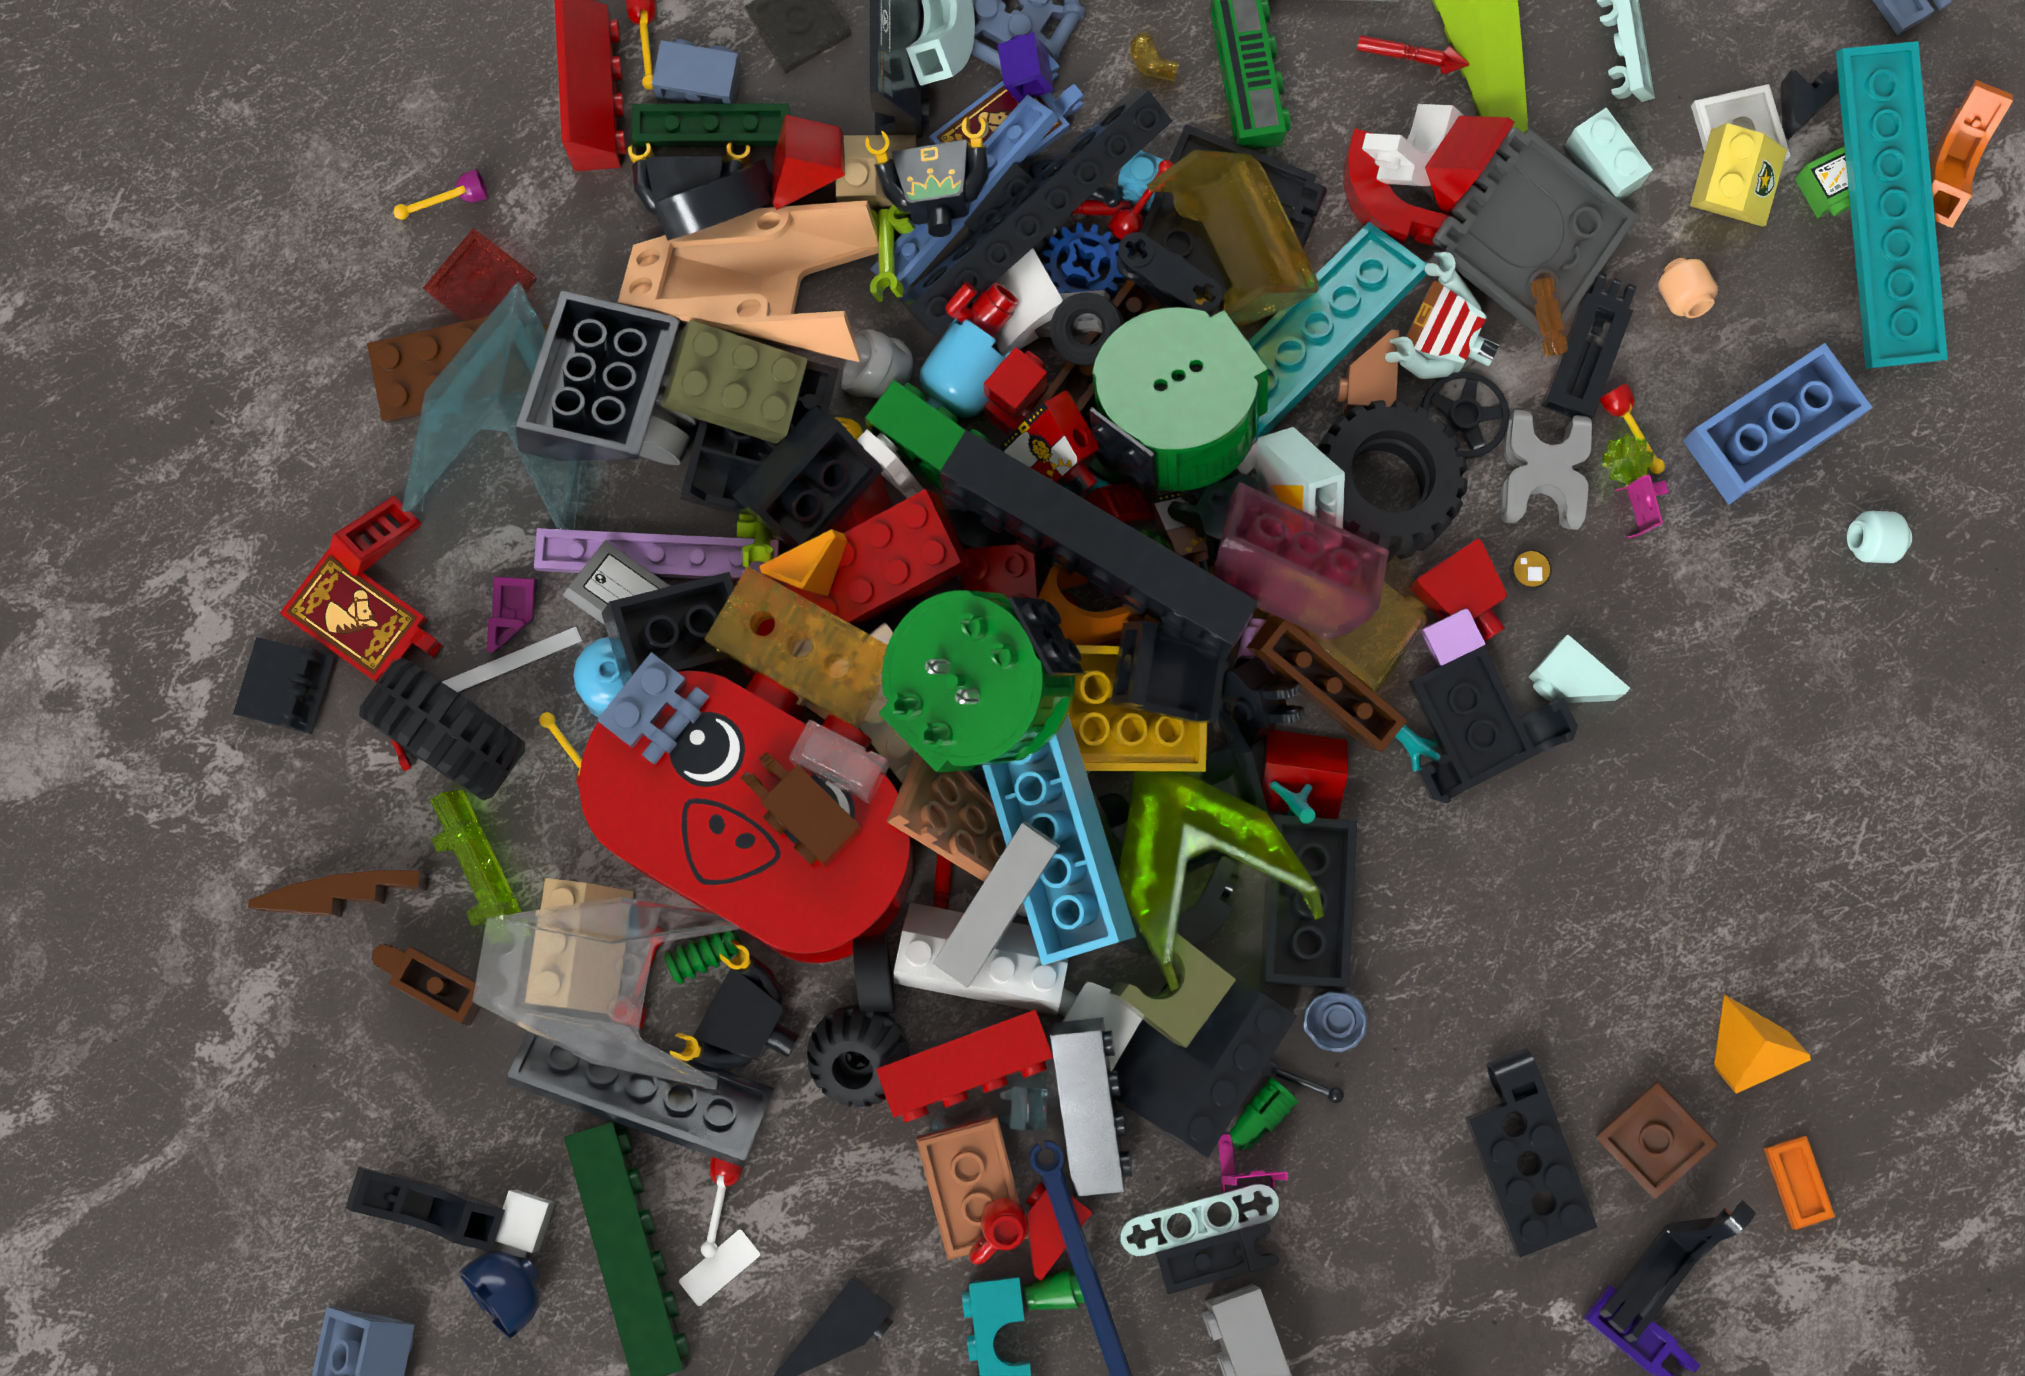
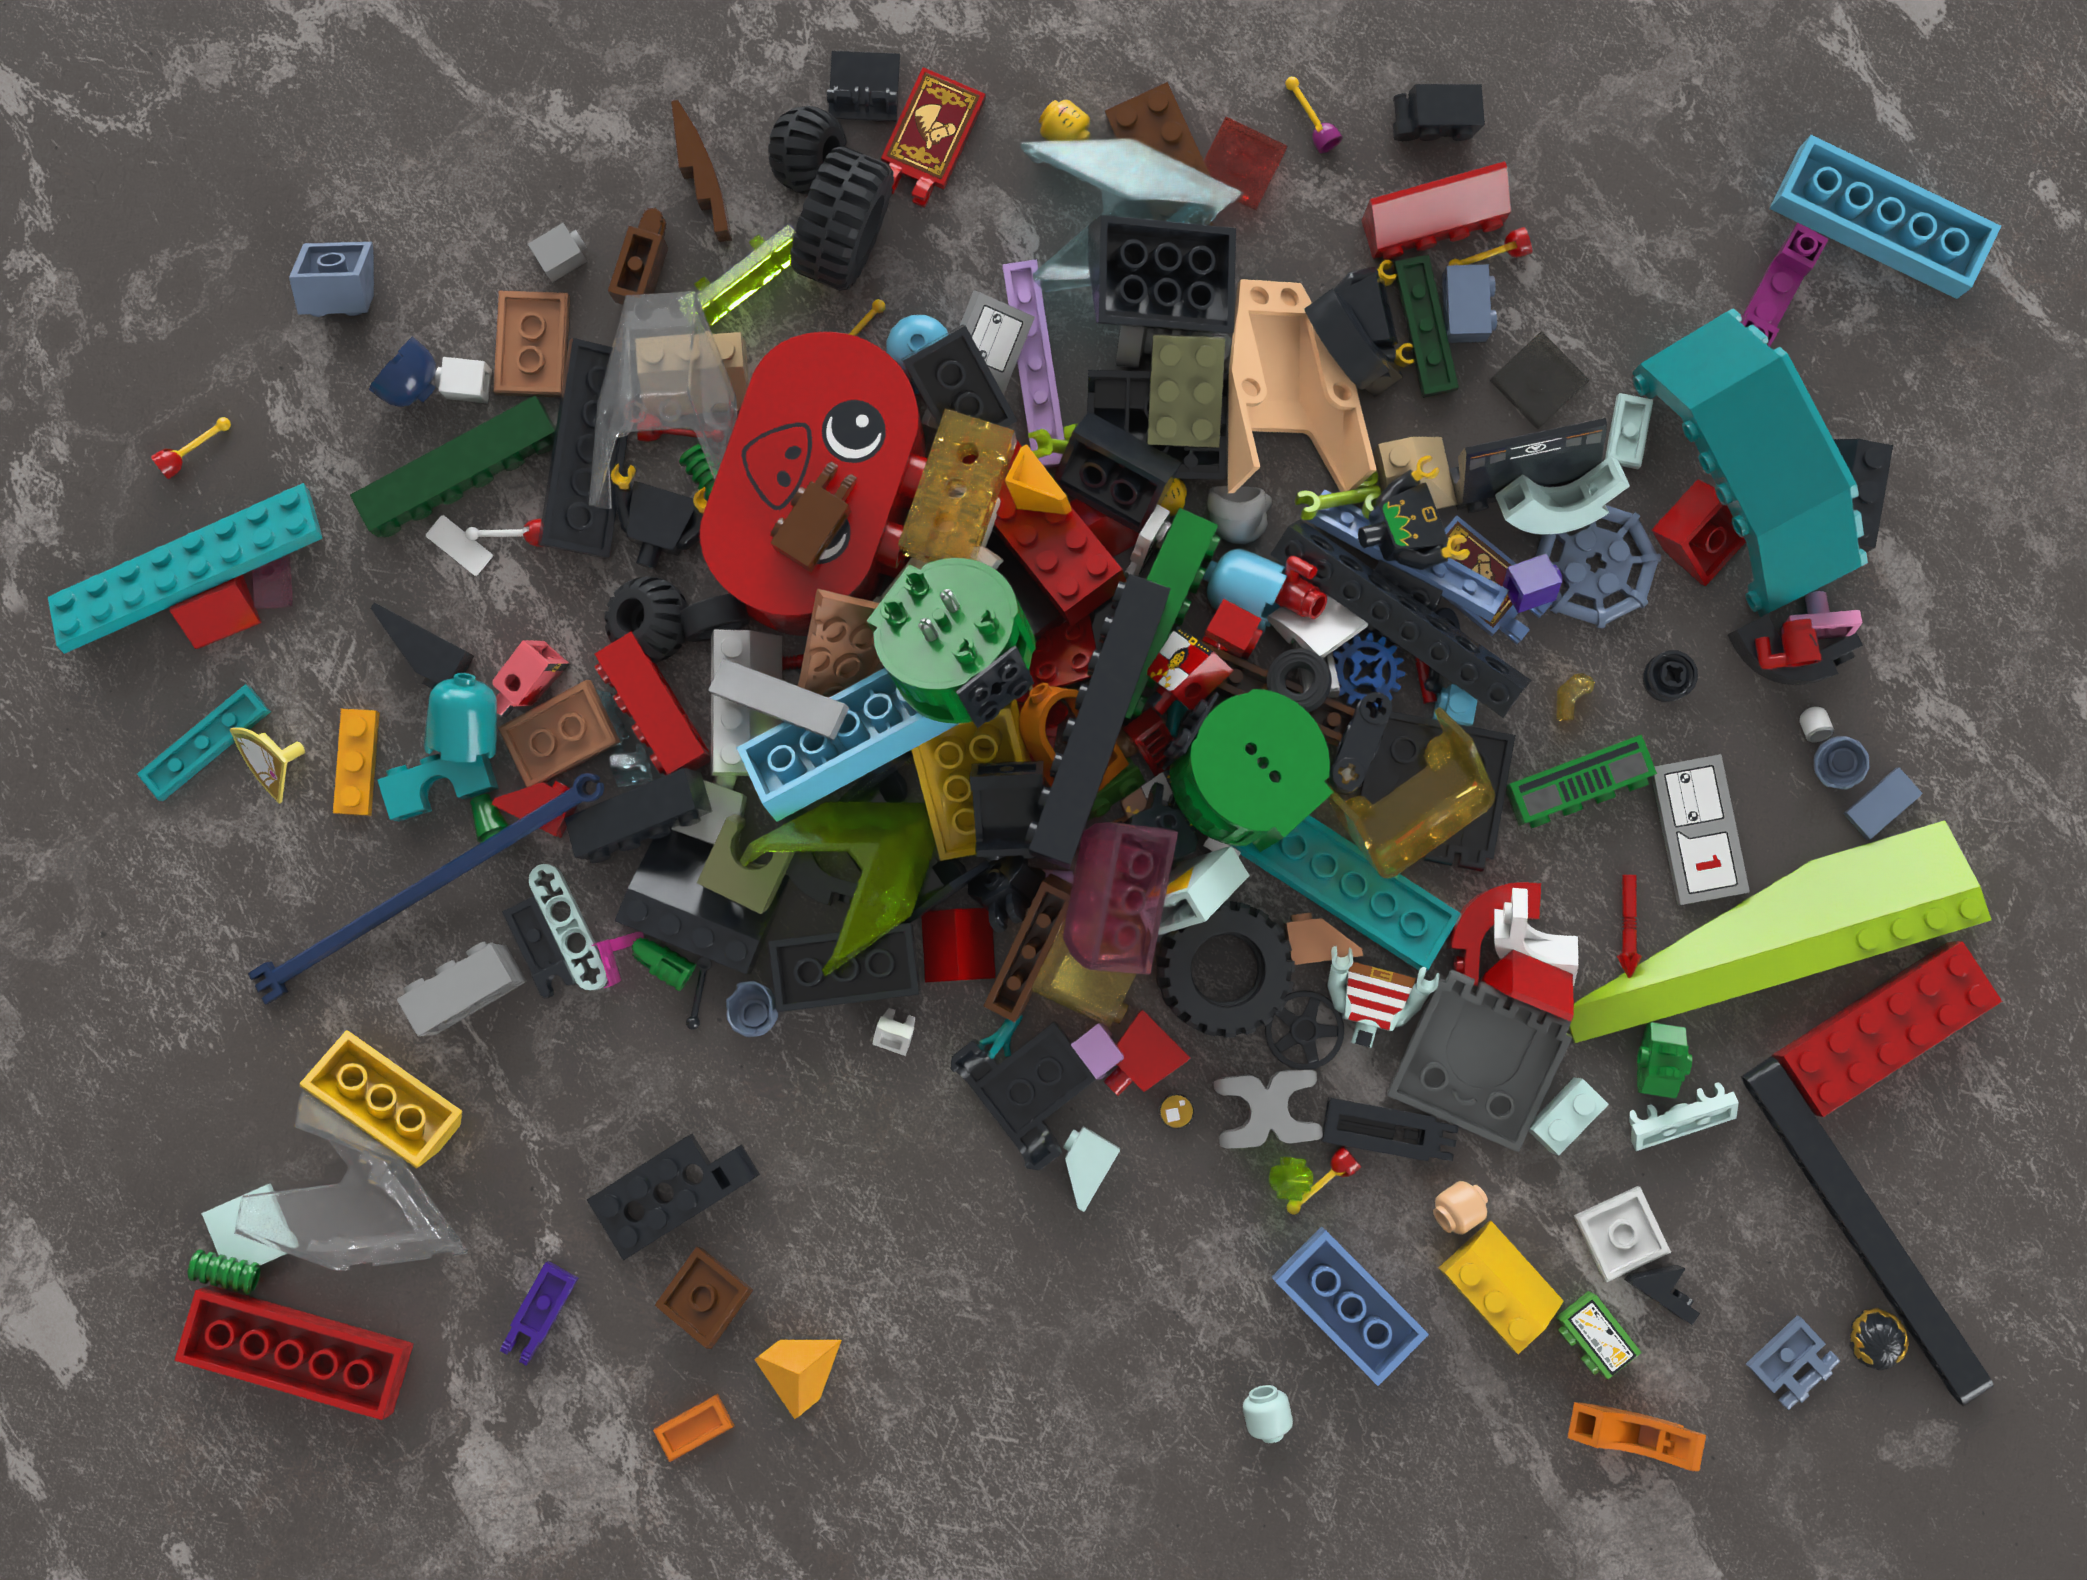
camera: 85 degrees right, 5 degrees up
red slope [329,495,421,577] -> none
black arch [345,1167,505,1252] -> none
white sticker [442,627,582,692] -> none
magenta slope [487,576,537,653] -> none
sand blue plate [597,652,709,765] -> none
red slope [772,114,845,210] -> none
clear brick [789,720,889,804] -> none
red piece [969,1198,1028,1265] -> none
red hinge [1108,160,1174,240] -> none
teal bar [1270,781,1315,824] -> none
clear orange axle [1530,277,1568,357] -> none
black hinge [1599,1200,1756,1342] -> none
dark pink piece [1614,475,1669,539] -> none
light yellow slope [1690,123,1787,227] -> none
teal plate [1836,41,1948,369] -> none
none -> teal cylinder [424,673,497,762]
none -> coral torso [492,640,570,717]
none -> nougat tile [493,291,570,398]
none -> light grey brick [528,223,587,283]
none -> black wheel [768,106,847,194]
none -> white tile [872,1008,915,1056]
none -> yellow head [1039,99,1091,152]
none -> black hinge [1393,84,1485,142]
none -> yellow slope [1438,1220,1564,1354]
none -> green hinge [1637,1022,1692,1098]

